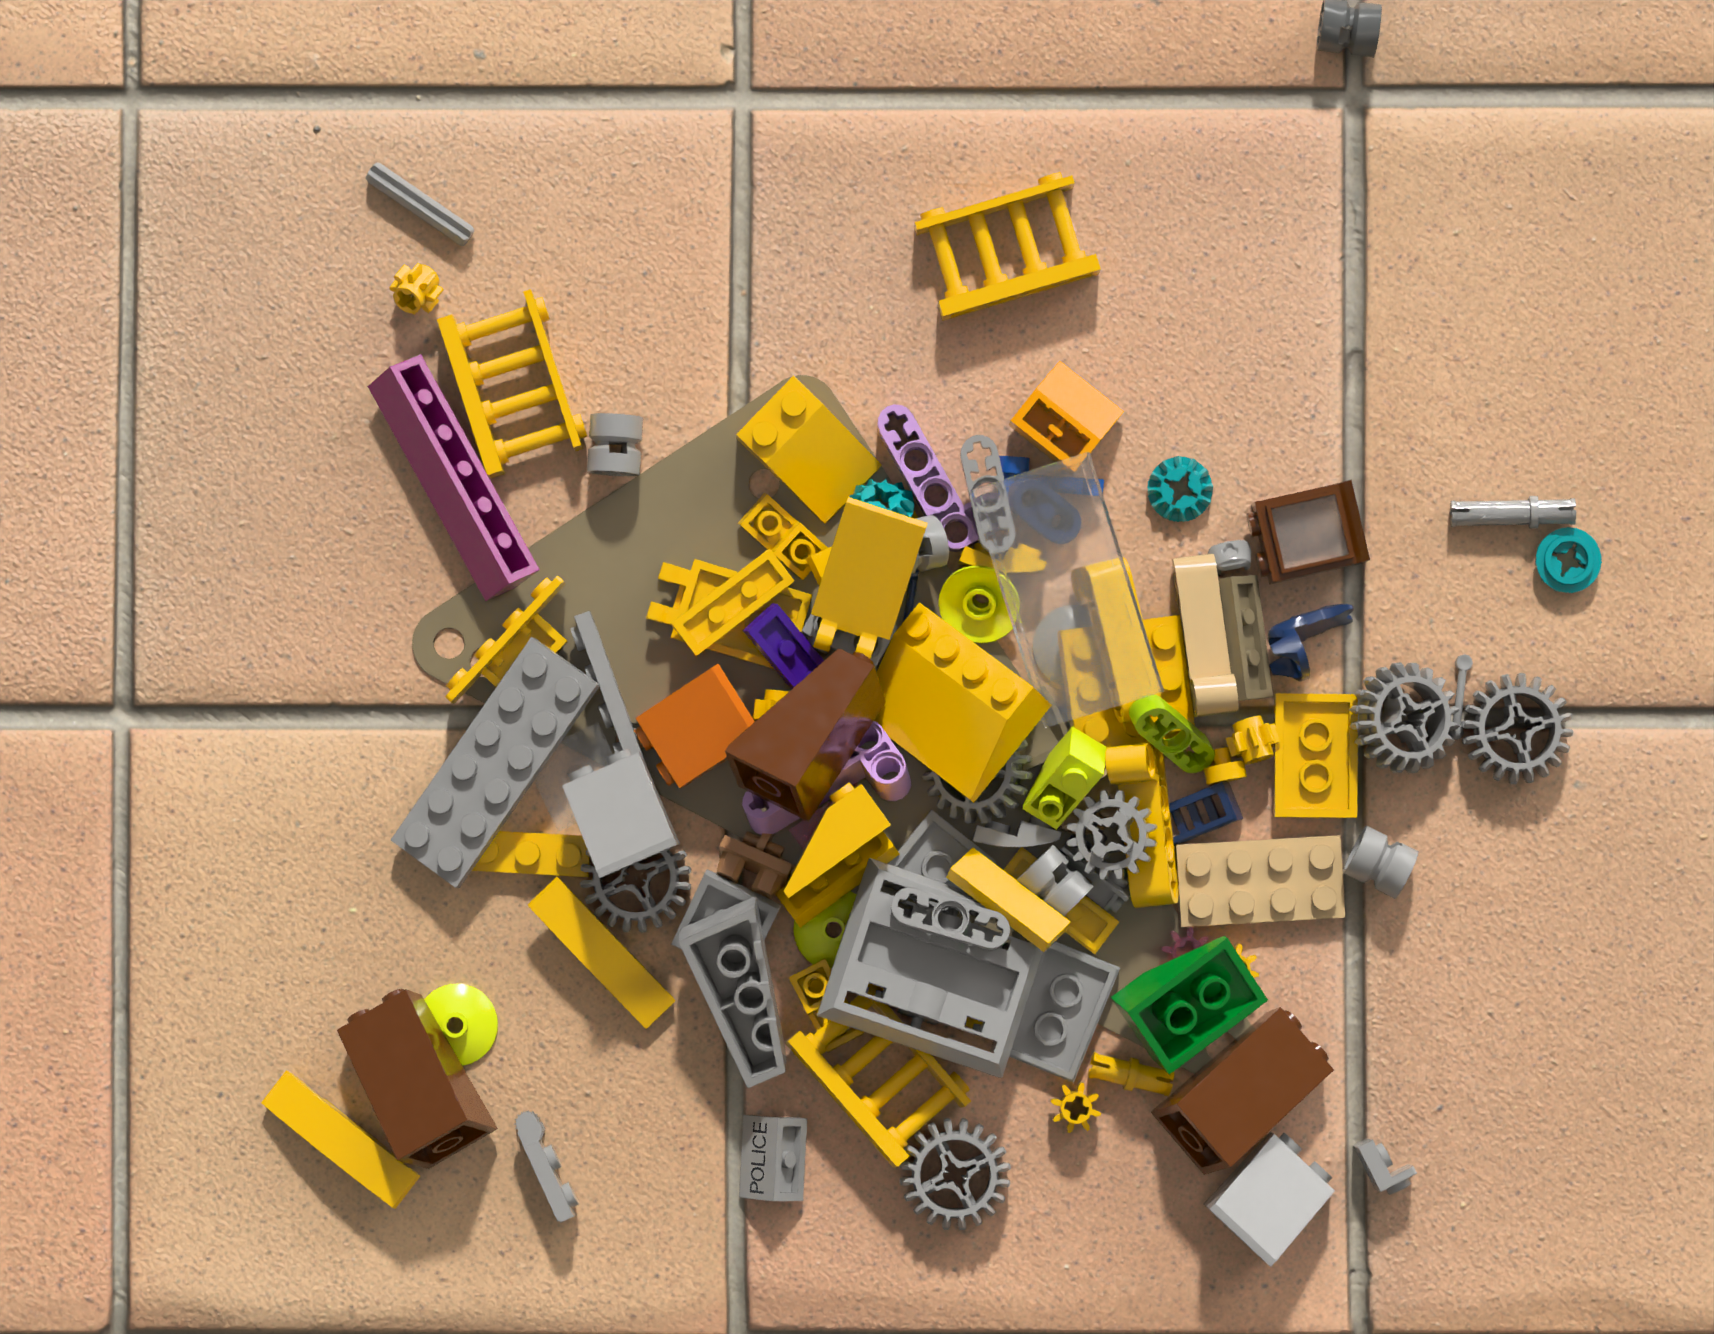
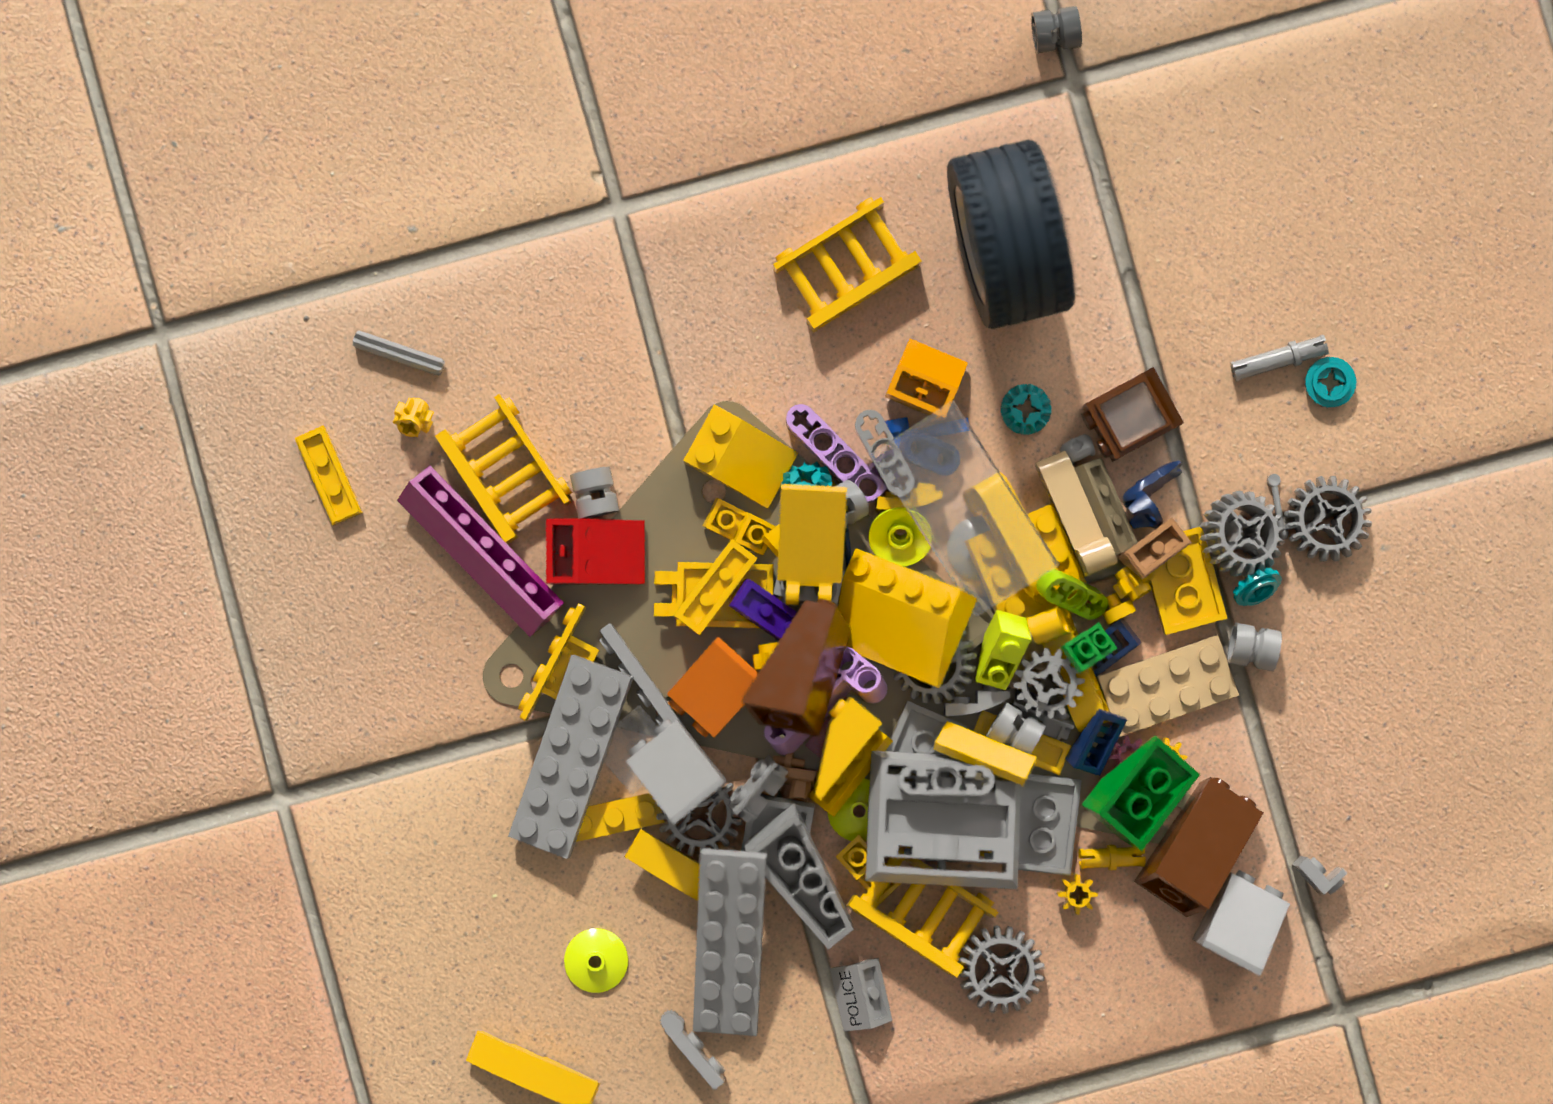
camera: 10 degrees left, 0 degrees up
reddish brown slope [337,989,498,1169] -> none
none -> yellow tile [295,425,363,526]
none -> red slope [546,518,645,585]
none -> light grey plate [693,848,767,1036]
none -> light grey hinge [728,755,789,823]
none -> black wheel [947,139,1075,329]
none -> green slope [1060,622,1118,674]
none -> dark blue slope [1065,709,1127,776]
none -> medium nougat slope [1118,517,1192,579]
none -> teal gear [1233,568,1282,606]

